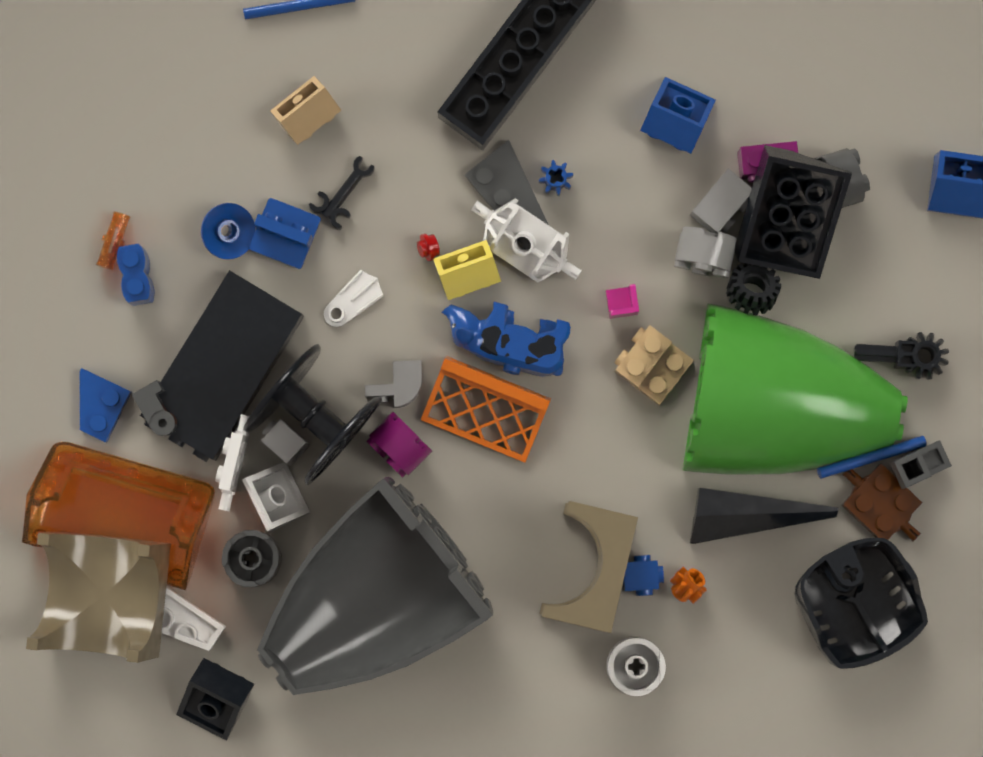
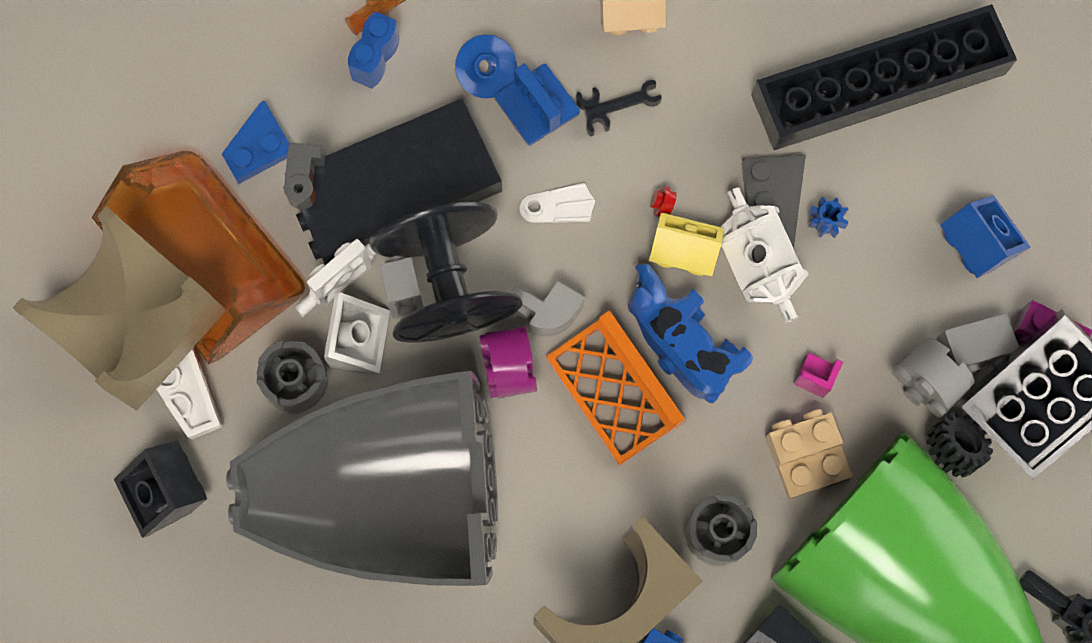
camera: 30 degrees right, 10 degrees down
none -> dark grey brick [685,494,757,566]

